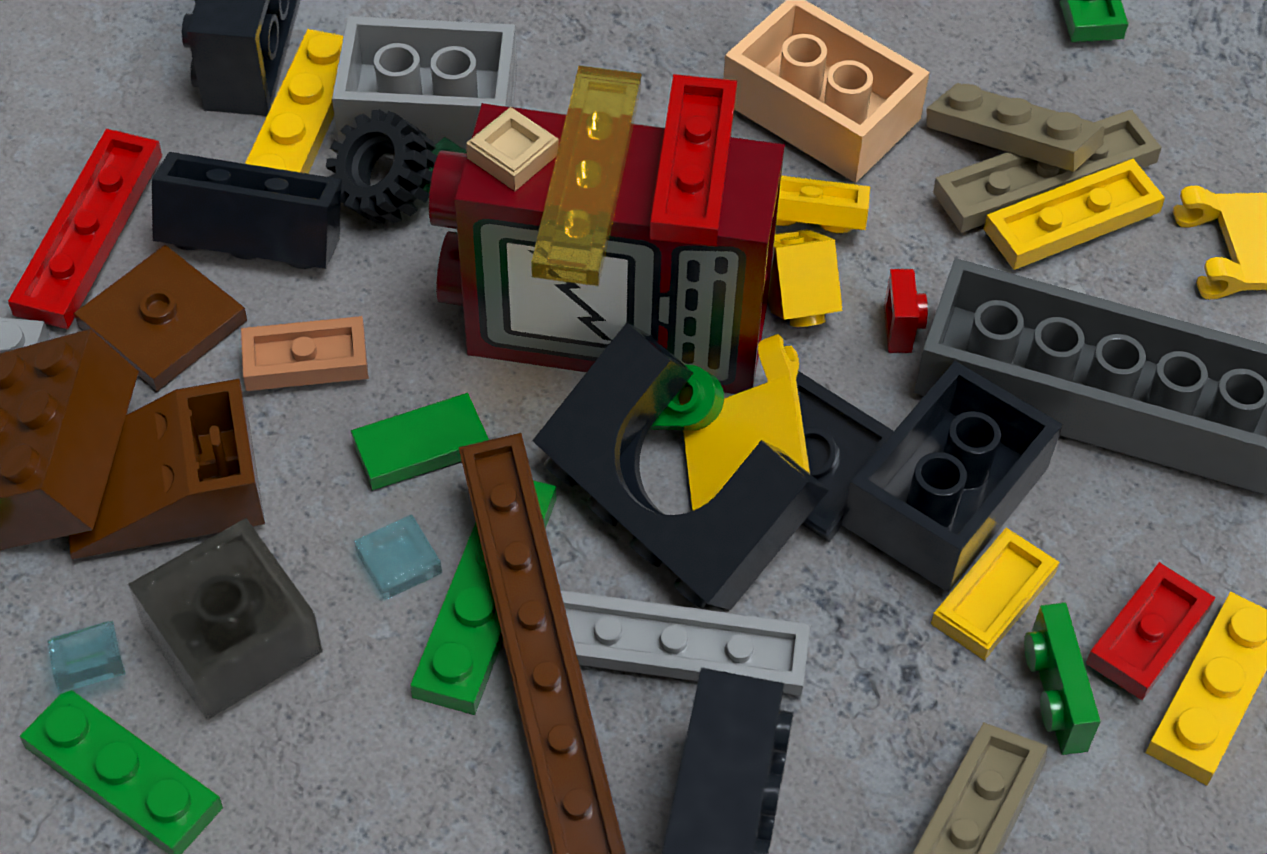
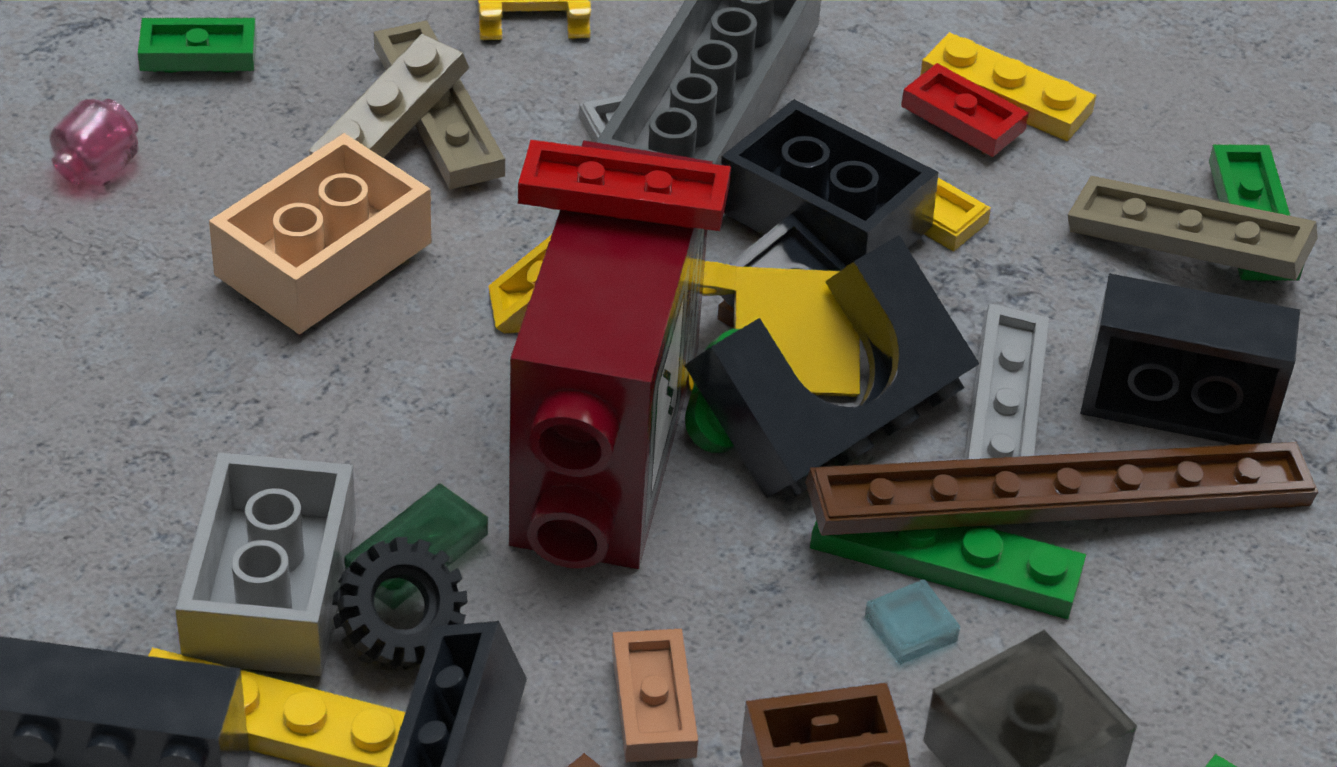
camera: 90 degrees left, 10 degrees down
green tile [351,393,489,491] -> none
tan tile [466,107,559,191] -> none
clear yellow tile [531,66,642,286] -> none
yellow plate [776,176,870,233] -> none
yellow plate [984,159,1165,270] -> none
green plate [1024,602,1101,755] -> none

